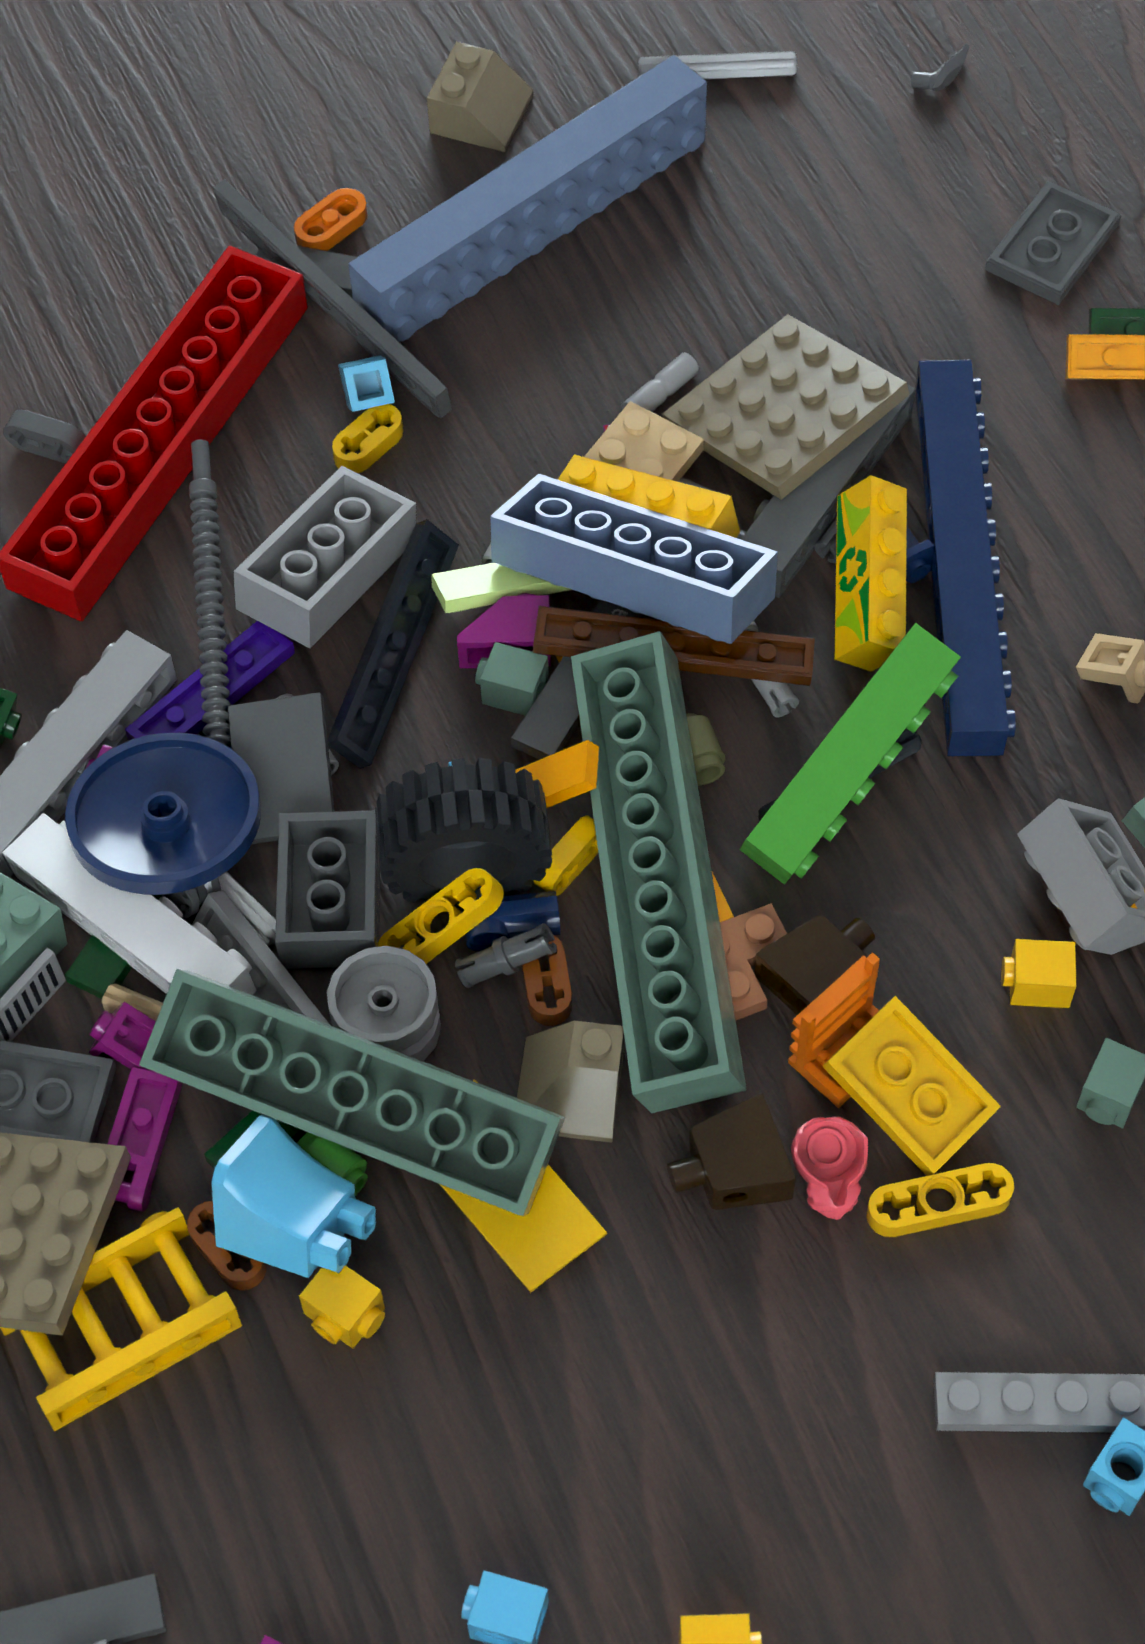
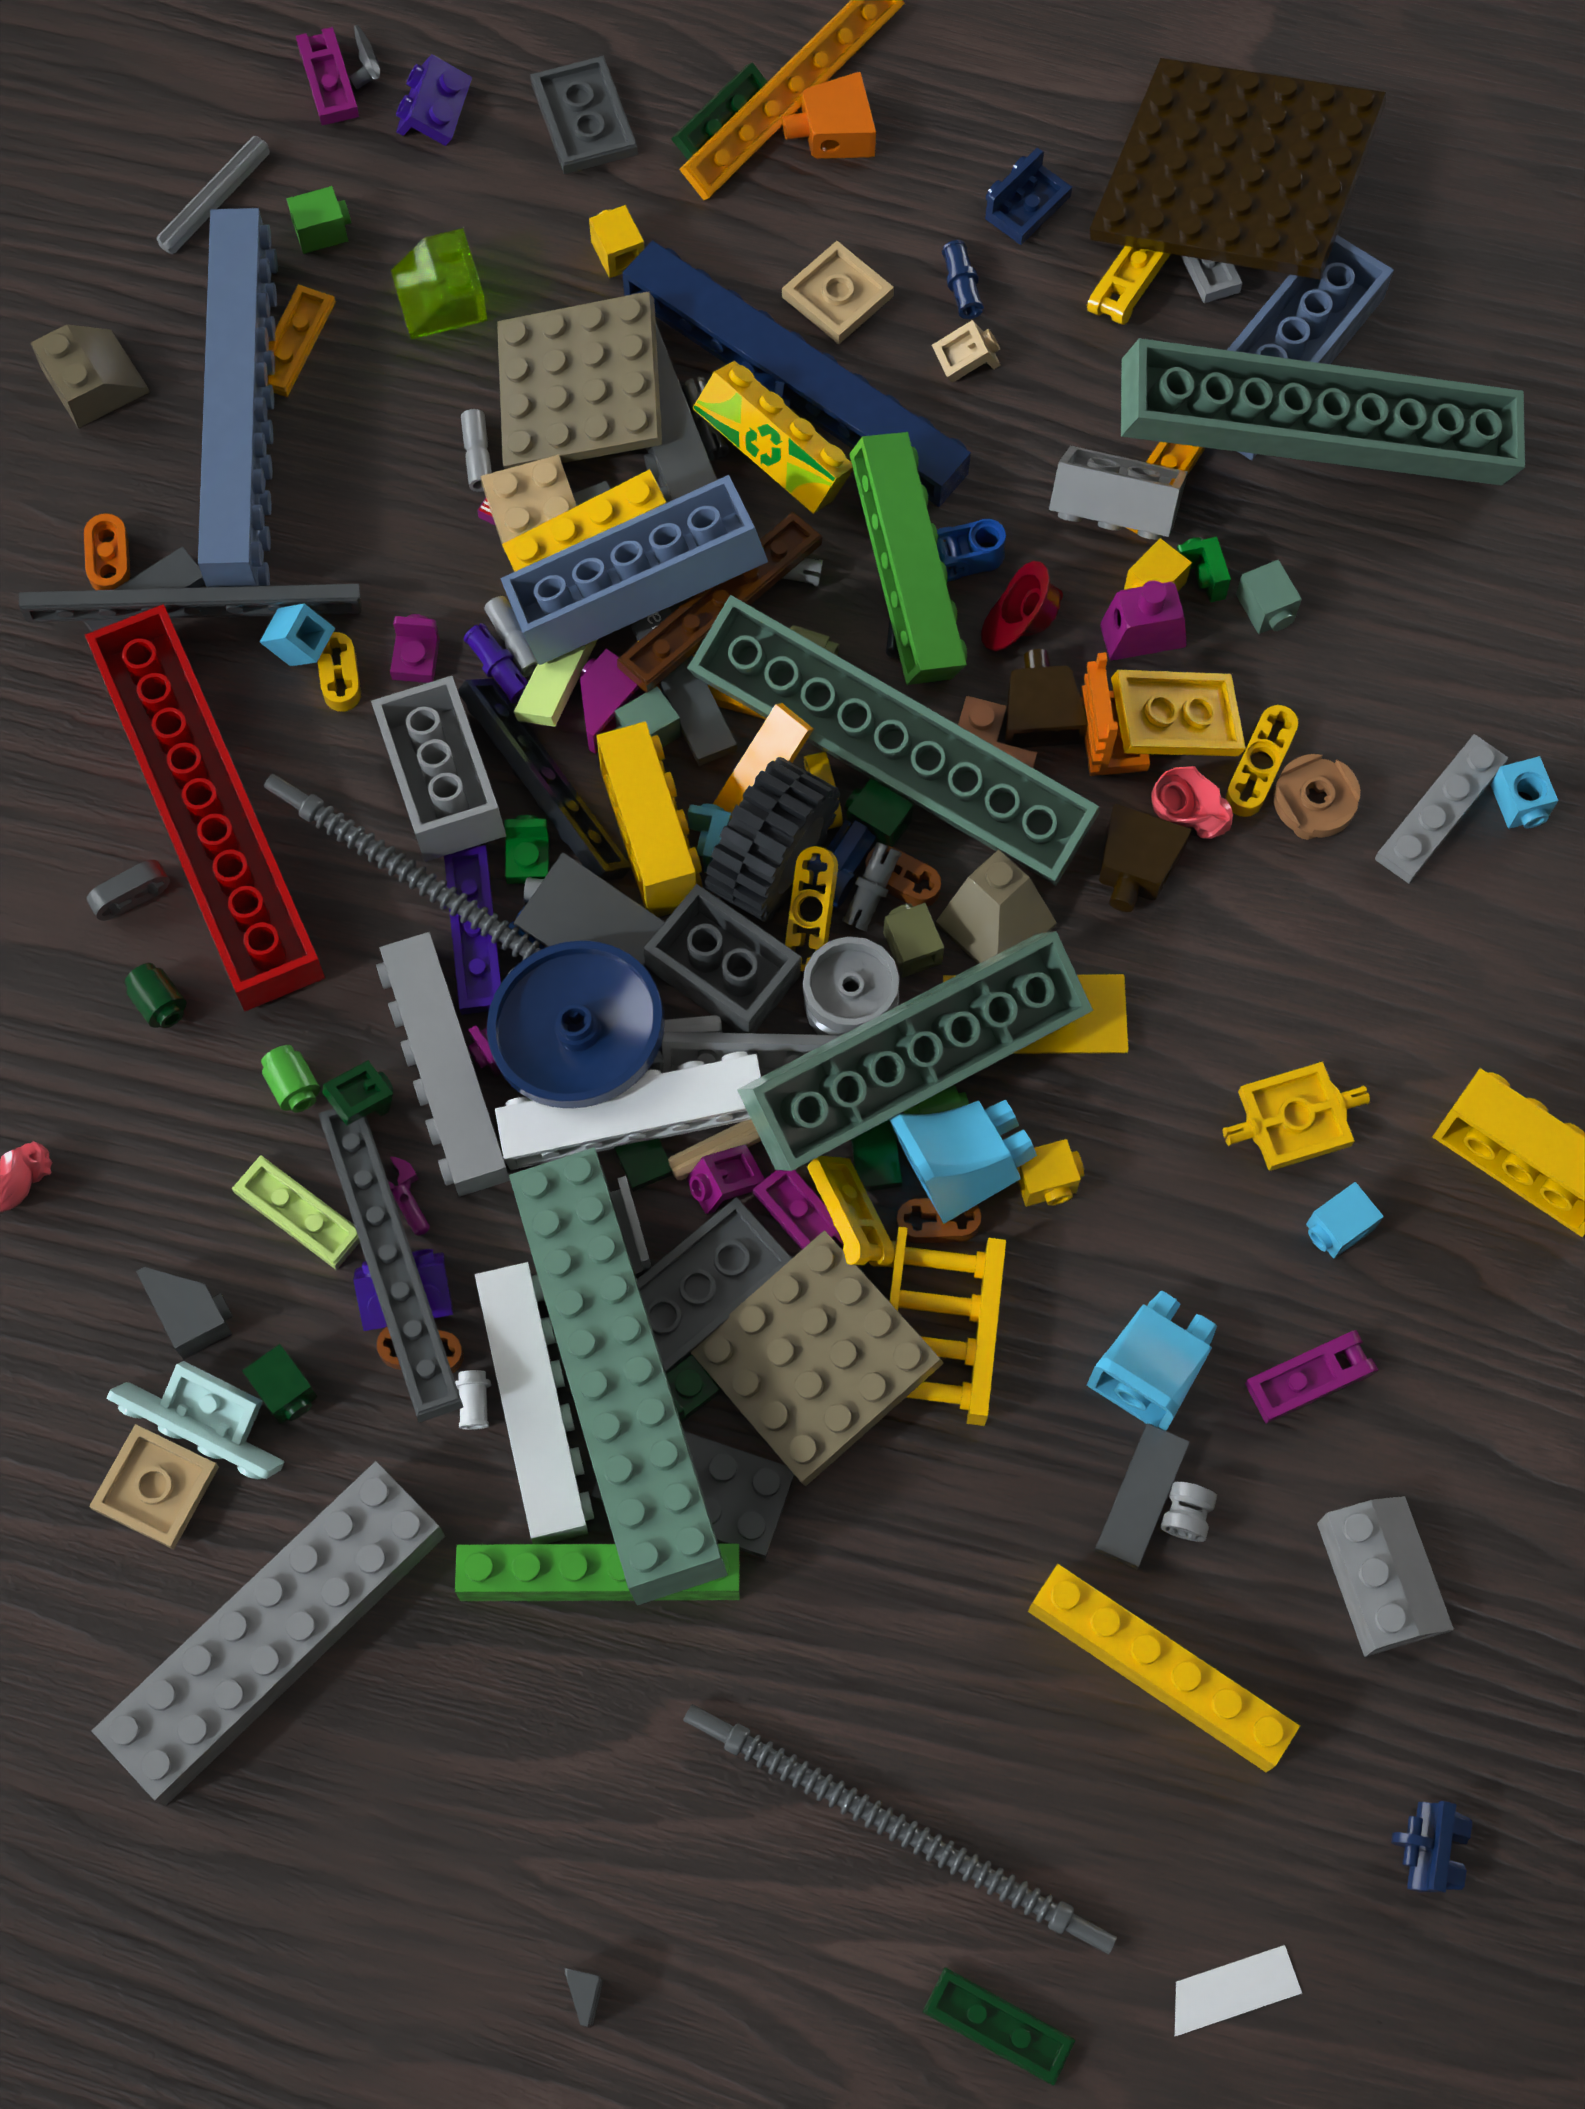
camera: 55 degrees left, 10 degrees up
none -> light orange tile [268,284,336,397]
none -> bright green brick [287,186,351,254]
none -> magenta plate [295,27,359,126]
none -> magenta bracket [390,614,440,683]
none -> clear neon green slope [391,228,488,340]
none -> dark purple bracket [396,54,472,146]
none -> dark purple pin [463,623,528,704]
none -> green bracket [504,815,550,884]
none -> yellow brick [589,205,644,278]
none -> yellow brick [596,721,703,917]
none -> tan plate [782,241,894,344]
none -> yellow plate [807,1156,894,1267]
none -> dark green brick [844,778,913,847]
none -> olive brick [883,903,944,978]
none -> blue piece [937,519,1006,582]
none -> dark red piece [981,561,1063,651]
none -> medium azure hips [1086,1291,1217,1431]
none -> magenta torso [1100,580,1187,661]
none -> green bracket [1176,537,1231,602]
none -> yellow plate [1223,1062,1370,1171]
none -> medium nougat plate [1273,754,1361,840]

